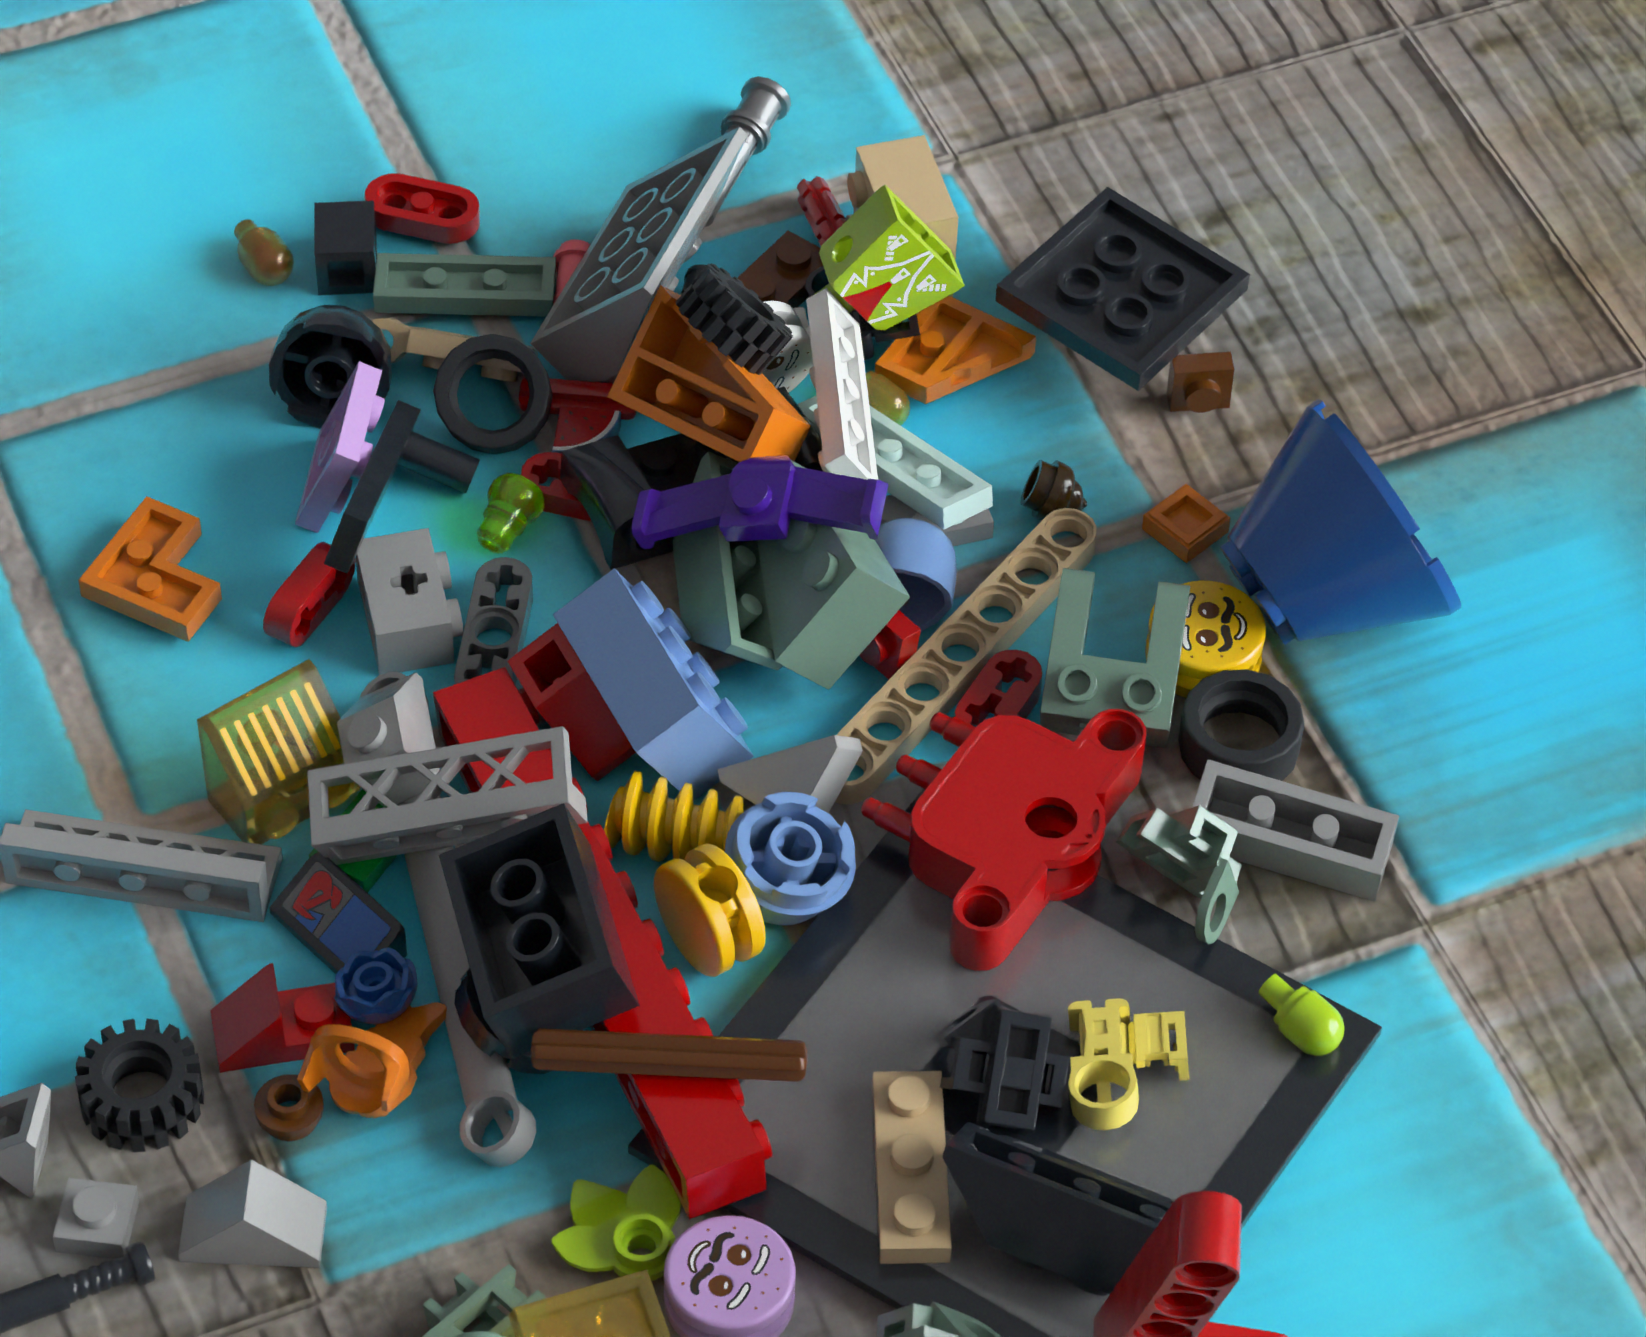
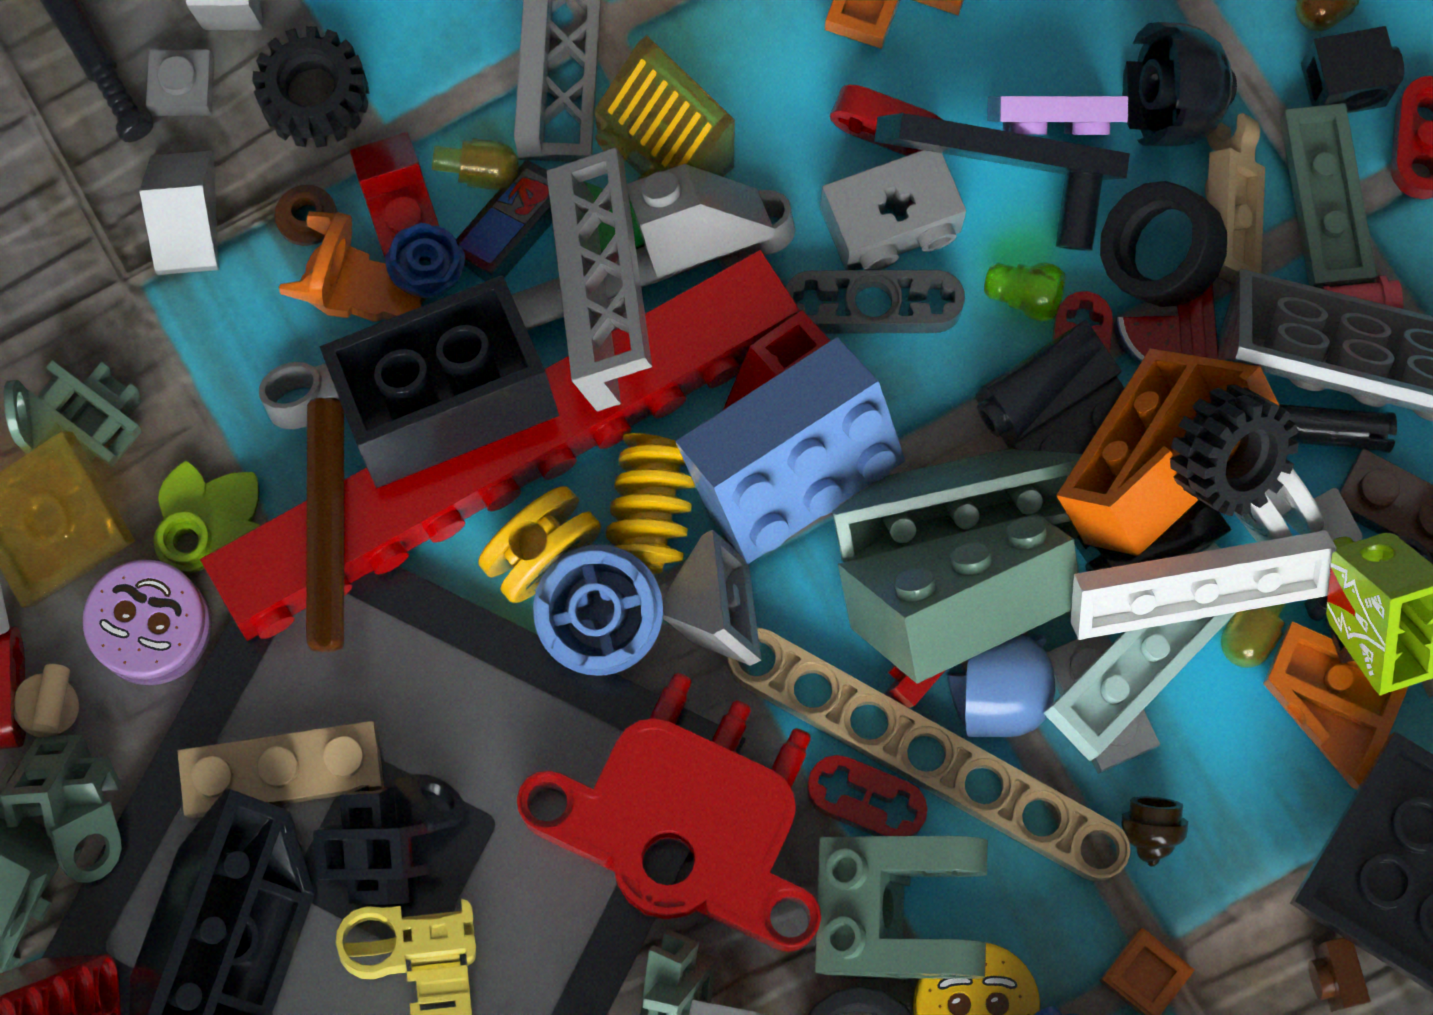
camera: 85 degrees right, 25 degrees up
dark purple plate [632,455,889,549] -> none
none -> clear yellow cylinder [432,138,519,190]

